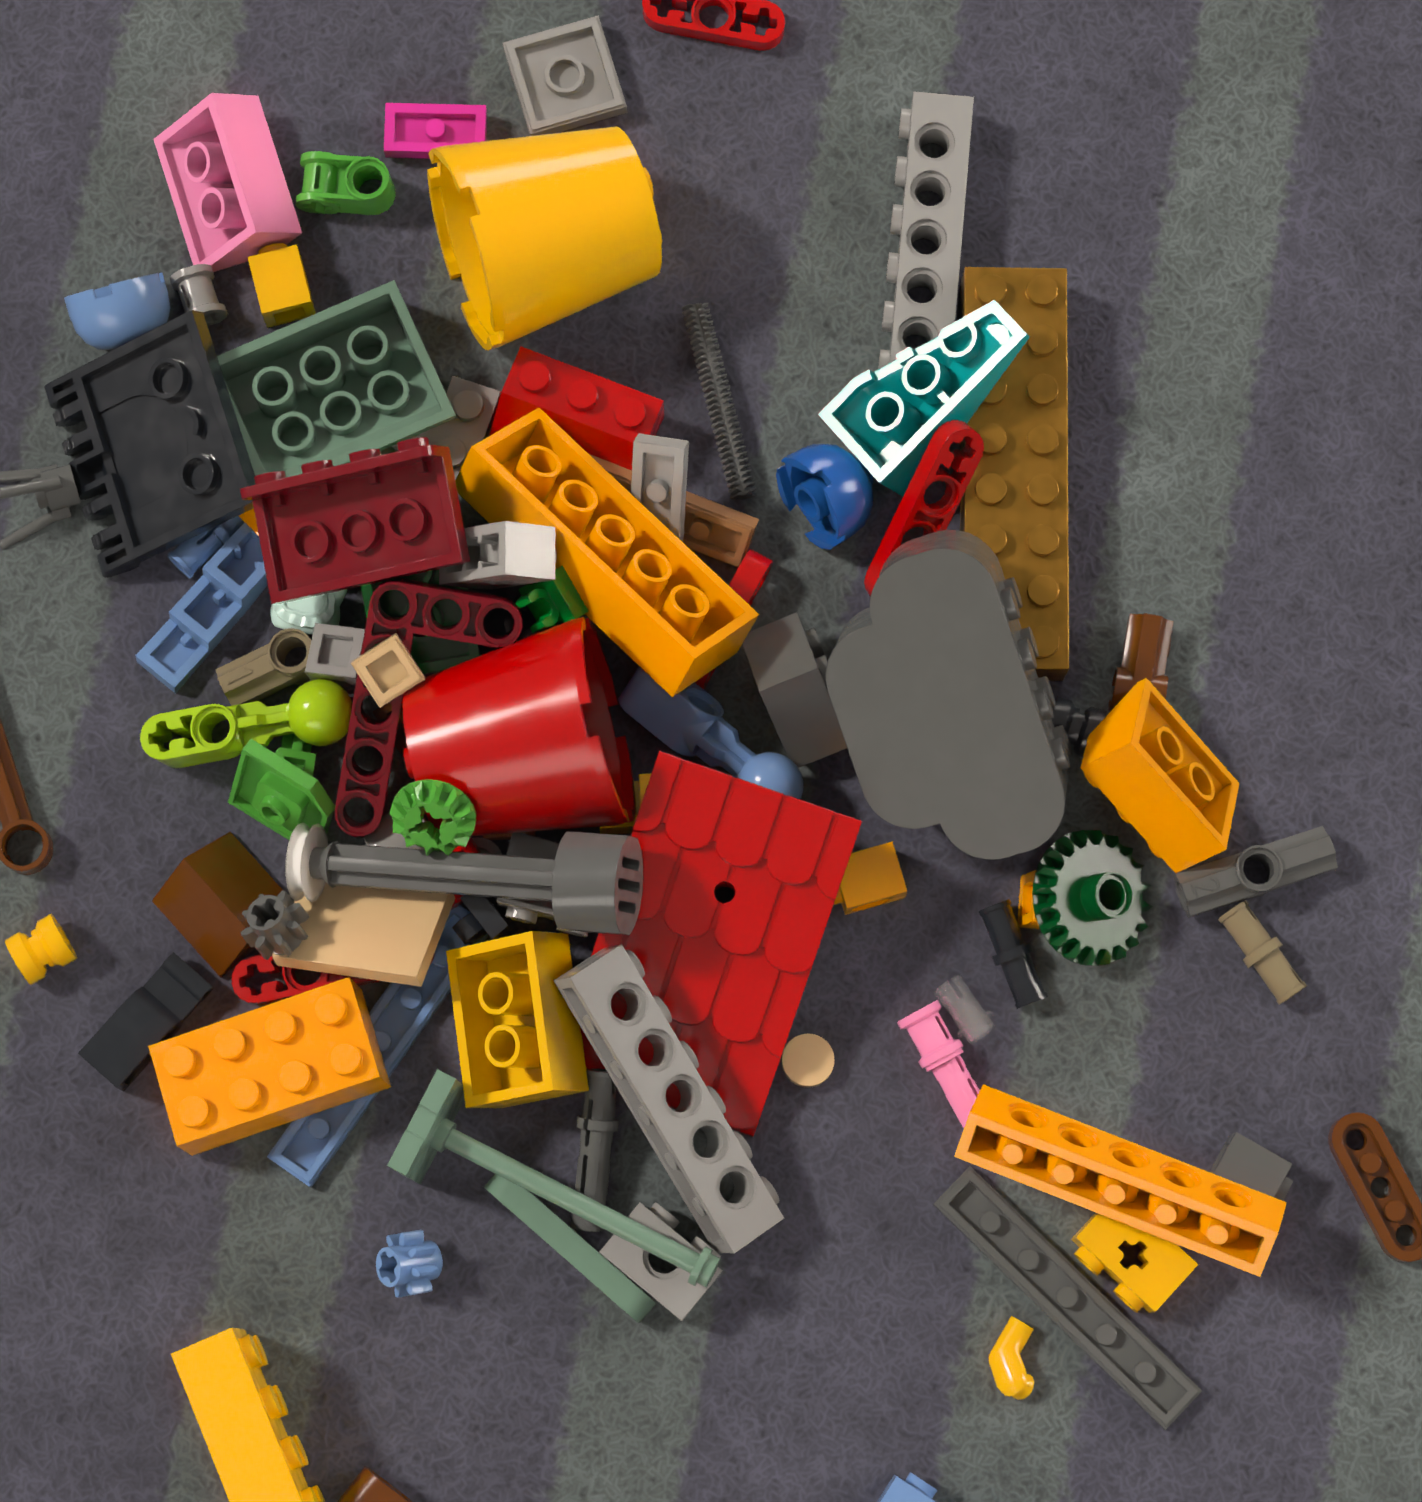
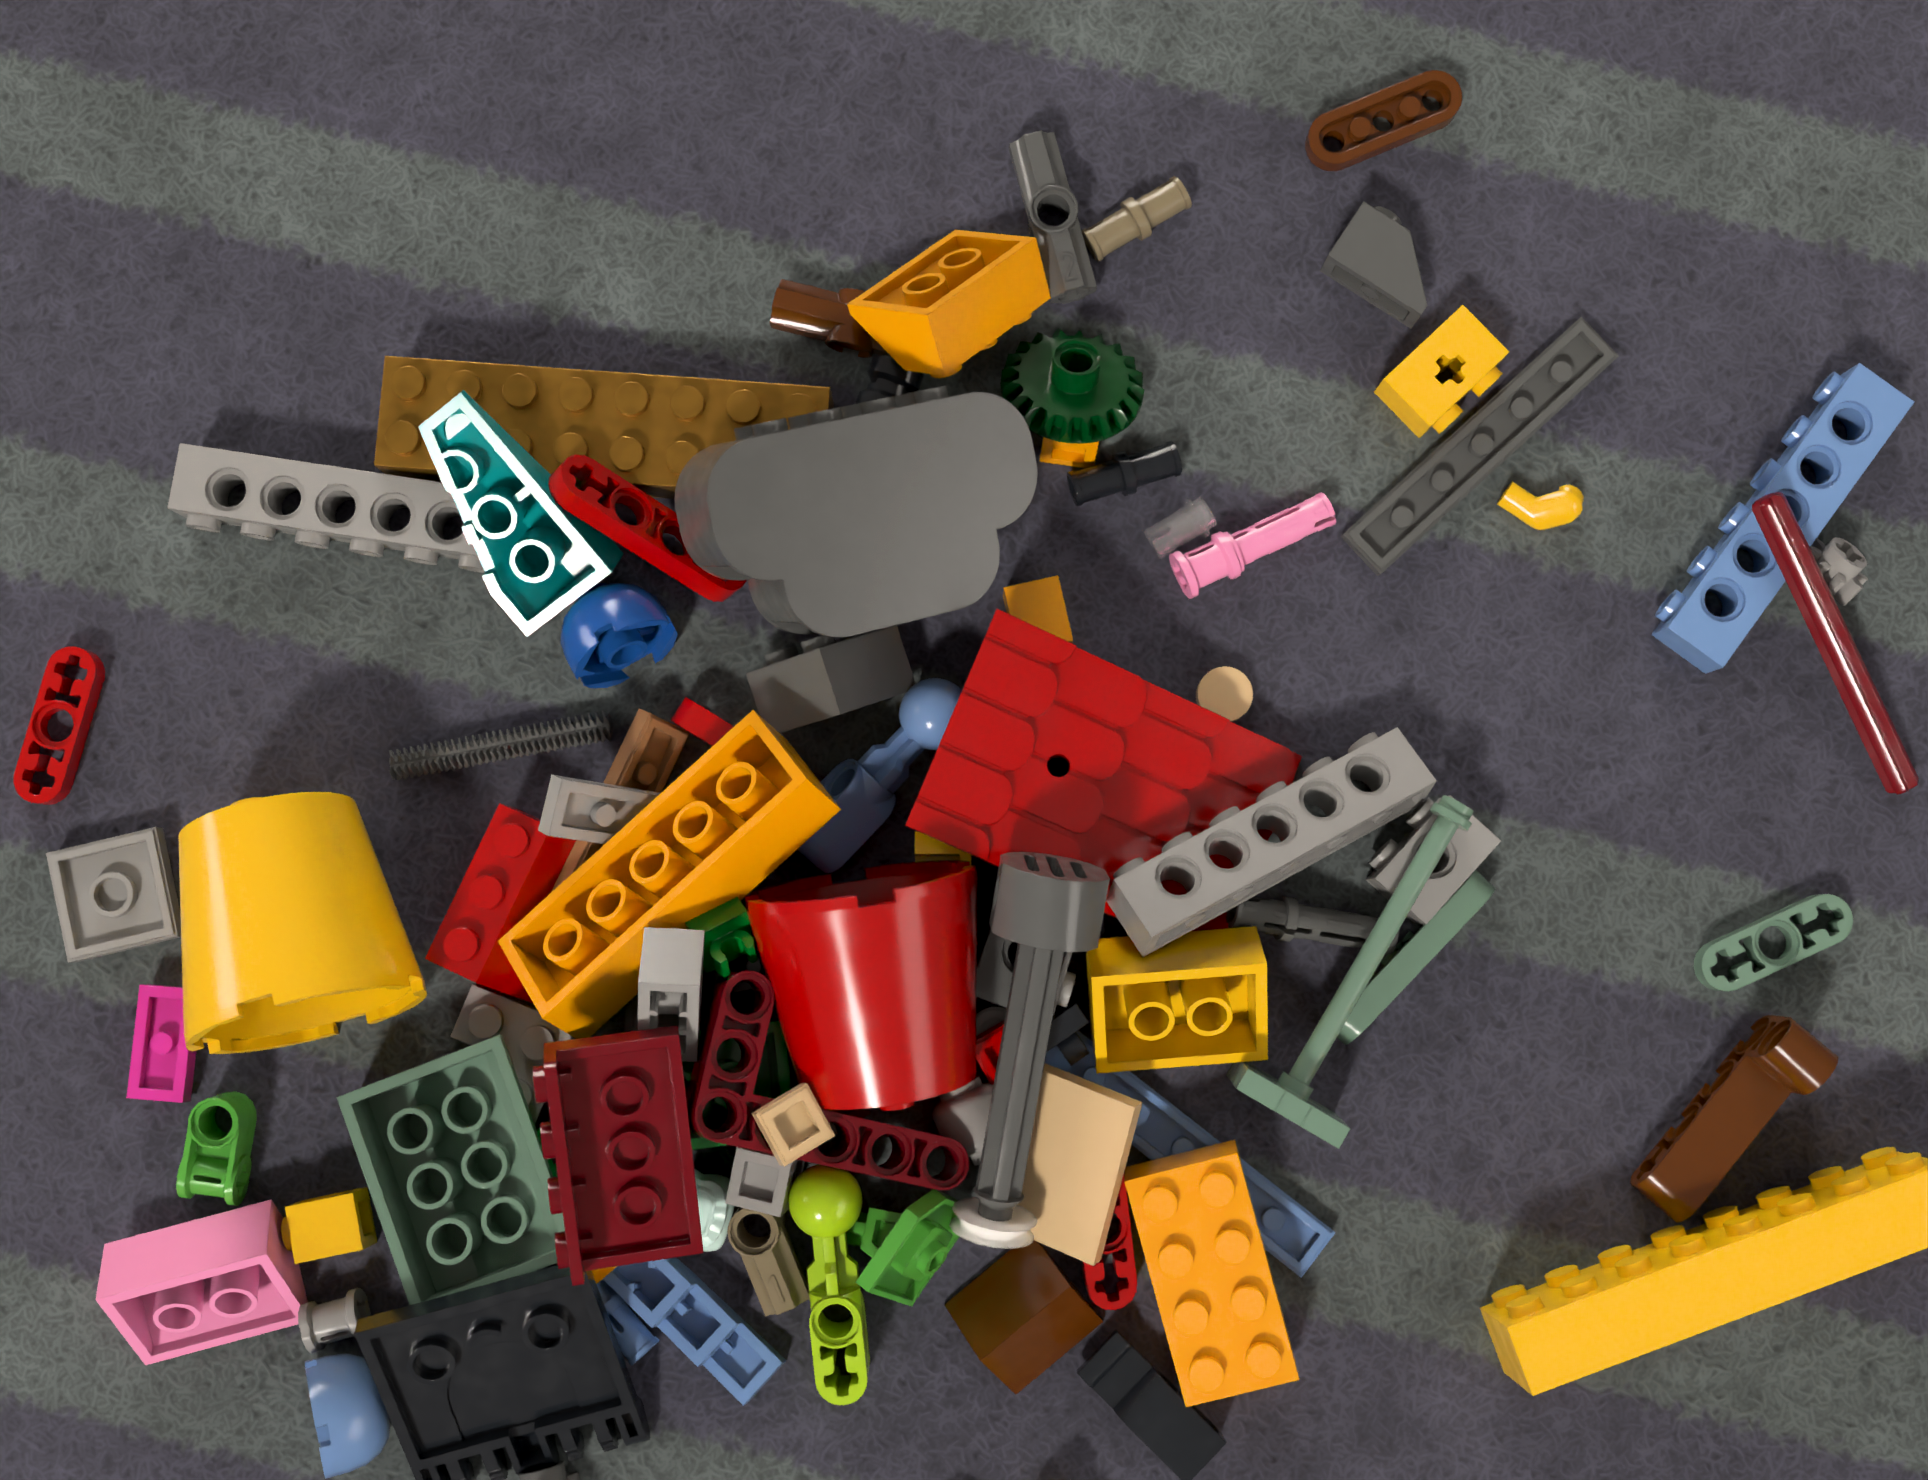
camera: 85 degrees left, 5 degrees up
dark grey gear [241,890,309,960] -> none
medium blue gear [376,1230,443,1298] -> none
bright green gear [389,779,476,856] -> none
light orange brick [954,1084,1287,1277] -> none

